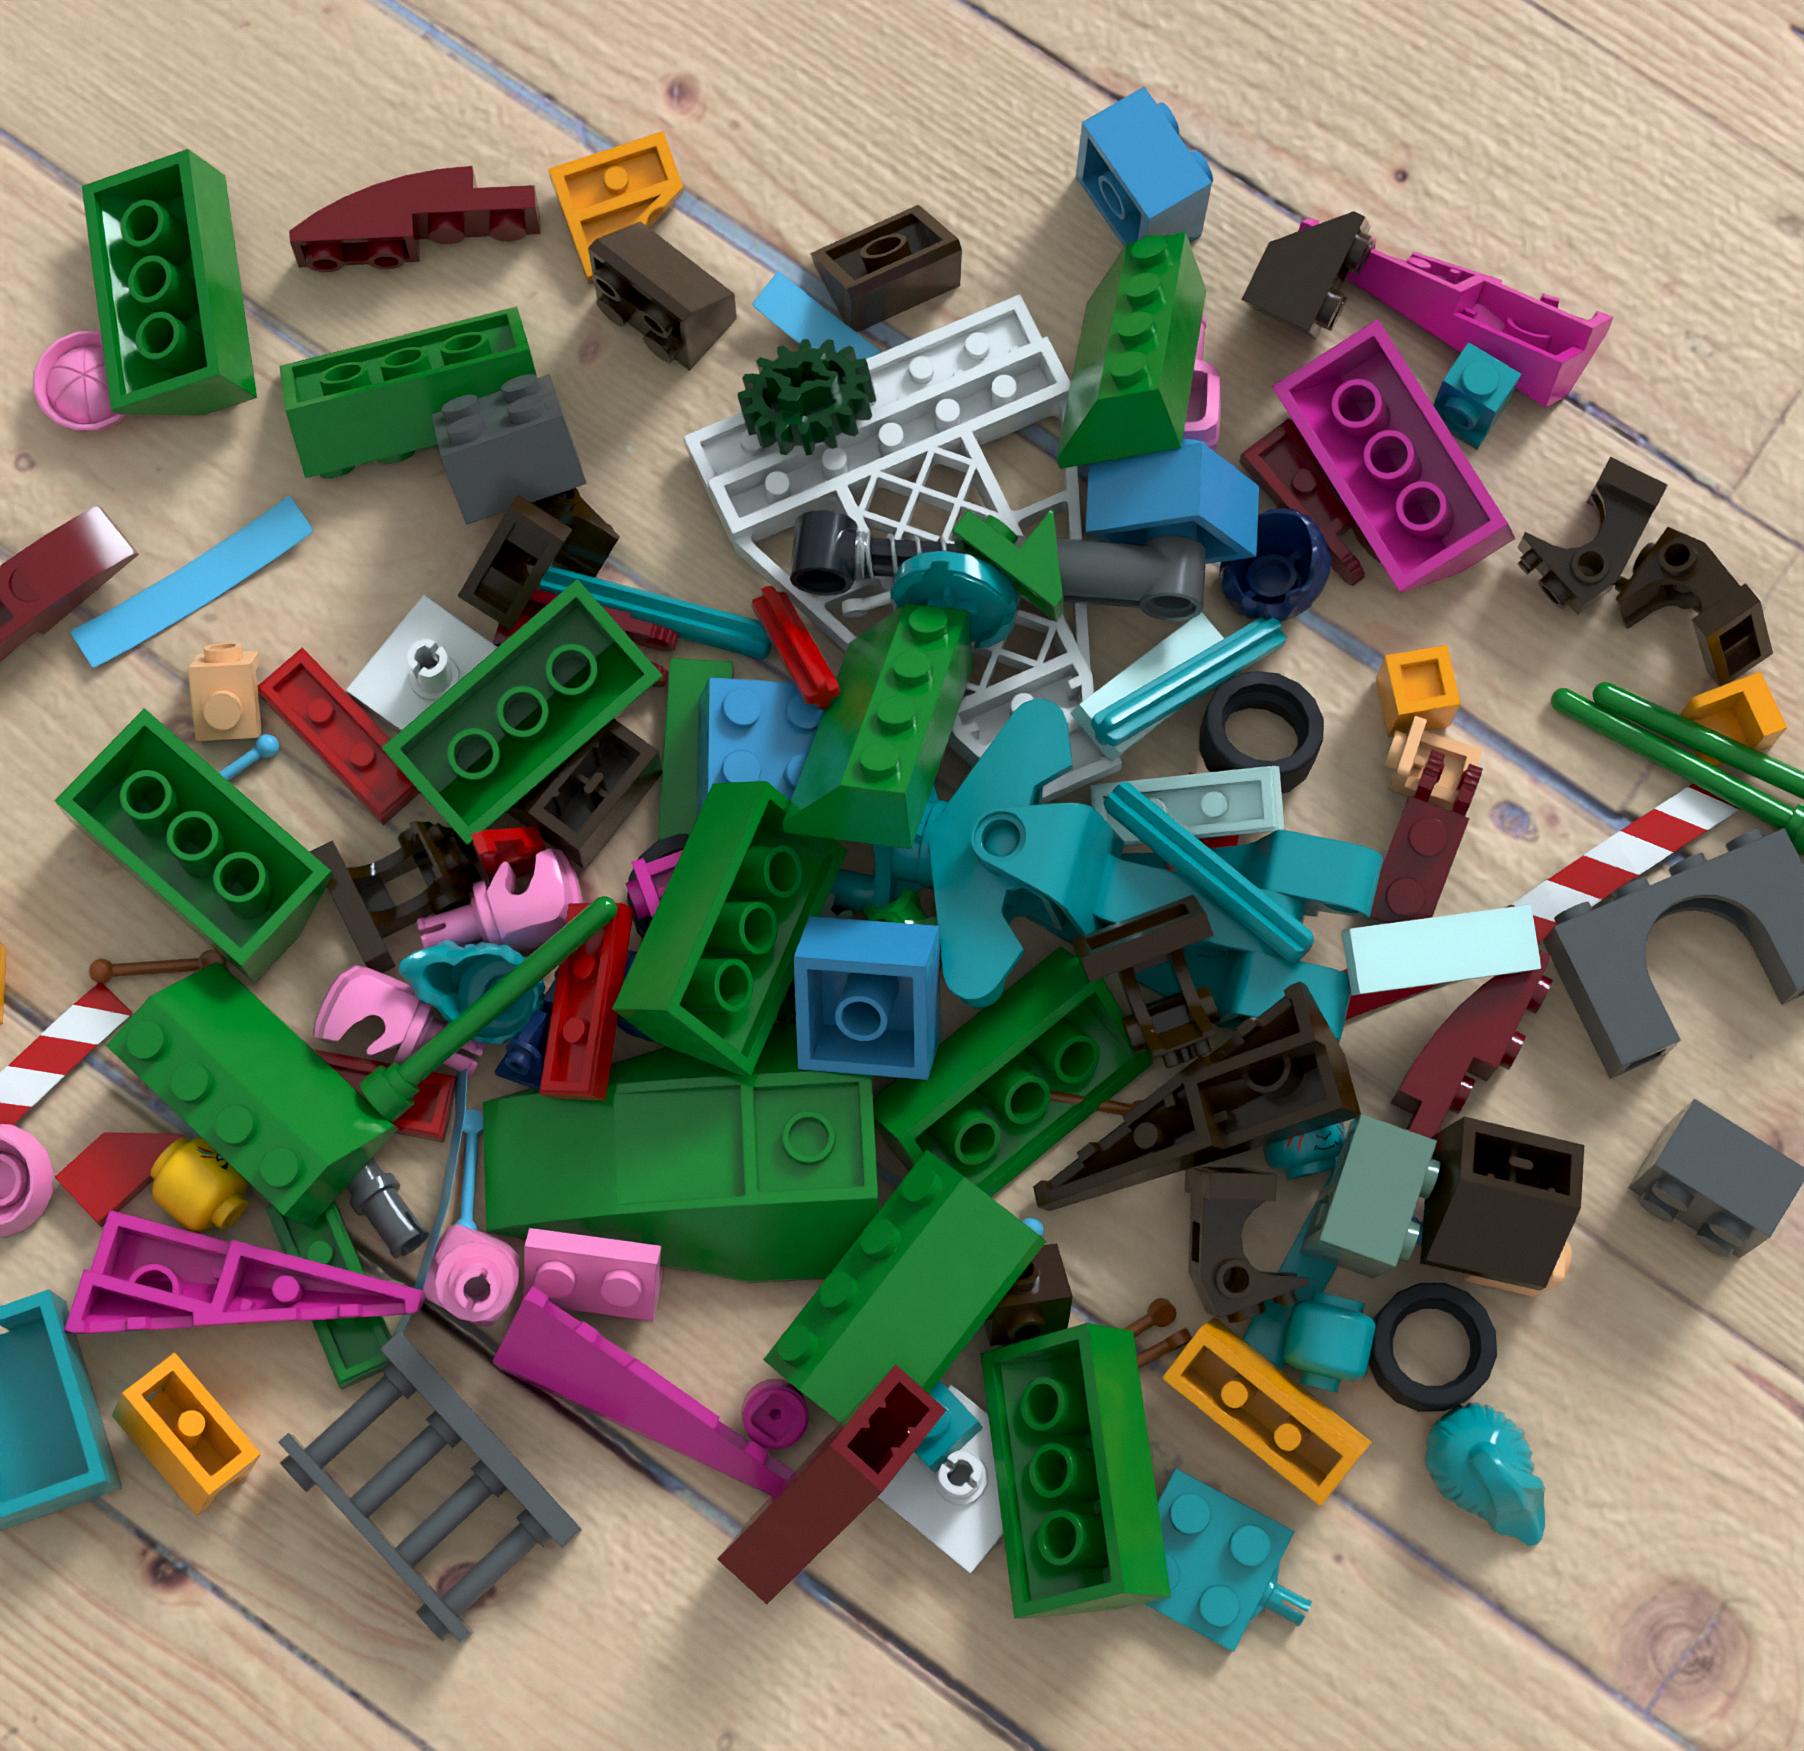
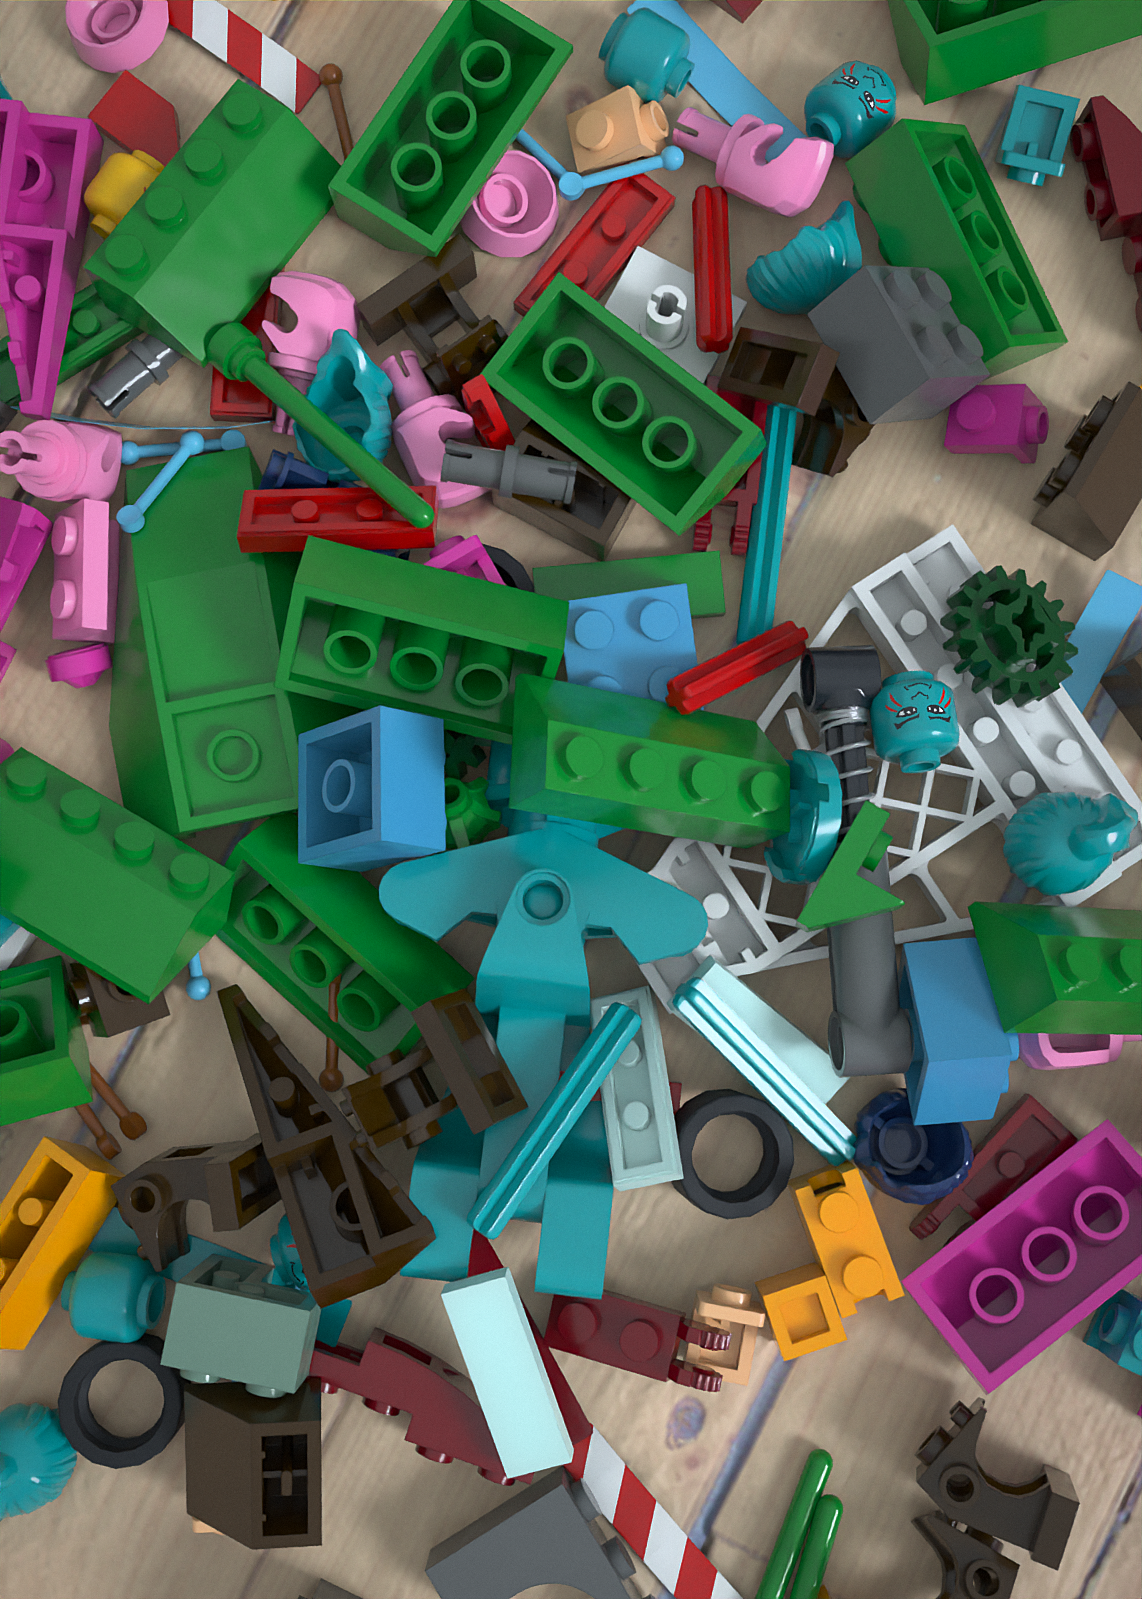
camera: 85 degrees right, 10 degrees up
none -> dark pink tile [45,642,113,689]
none -> medium azure hinge [116,430,205,533]
none -> dark grey pin [440,439,577,504]
none -> bright pink hat [460,150,559,257]
none -> medium azure hinge [559,145,684,201]
none -> teal head [598,7,695,104]
none -> bright pink piece [672,107,834,217]
none -> red axle [692,184,733,354]
none -> teal hair [746,201,862,316]
none -> light orange brick [787,1160,905,1319]
none -> teal head [804,60,897,159]
none -> teal head [869,671,960,773]
none -> dark pink bracket [944,384,1049,464]
none -> teal bracket [994,85,1080,186]
none -> teal hair [1002,792,1138,896]

